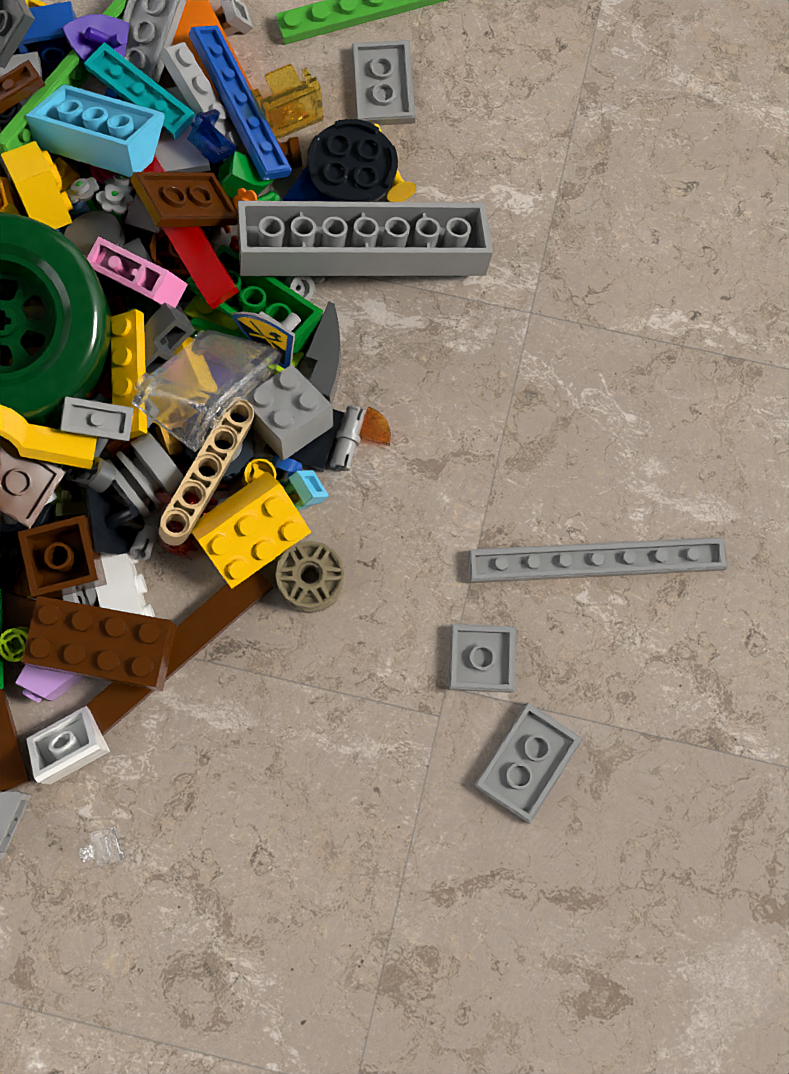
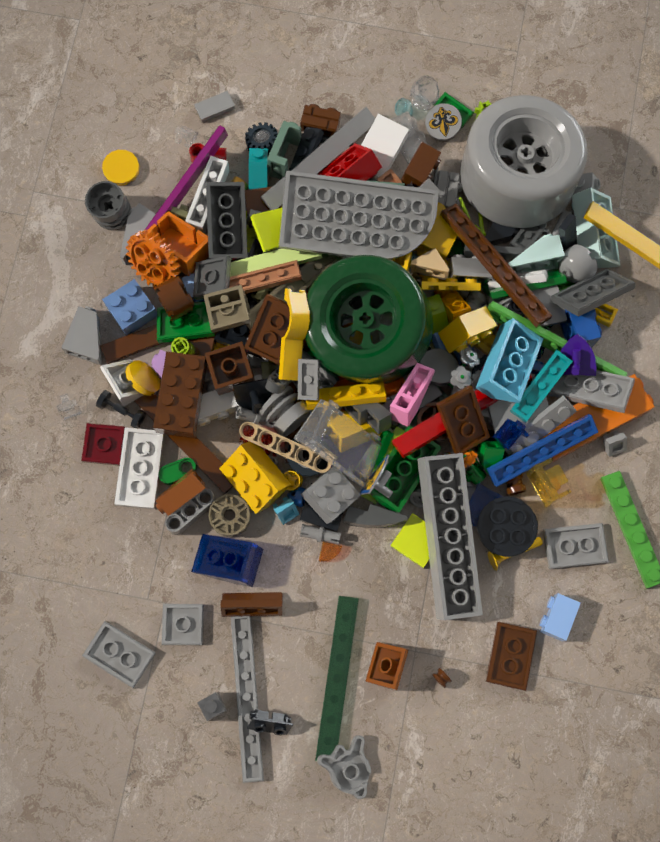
camera: 85 degrees right, 0 degrees up
none -> dark red tile [81,423,125,466]
none -> black wheel [96,390,146,429]
none -> white plate [114,427,164,509]
none -> yellow tile [125,360,161,396]
none -> dark orange slope [155,468,205,516]
none -> green piece [158,458,197,485]
none -> light grey beam [165,488,215,535]
none -> clear blue slope [191,534,264,587]
none -> flat silver brick [197,692,227,721]
none -> reddish brown panel [220,592,283,617]
none -> black hinge [247,709,293,735]
none -> clear green tile [315,596,359,761]
none -> light grey tile [317,735,371,799]
none -> dark orange slope [365,642,409,691]
none -> neon yellow tile [390,513,429,568]
none -> reddish brown bush [432,668,452,688]
none -> reddish brown tile [485,622,537,691]
none -> light blue brick [539,593,581,642]

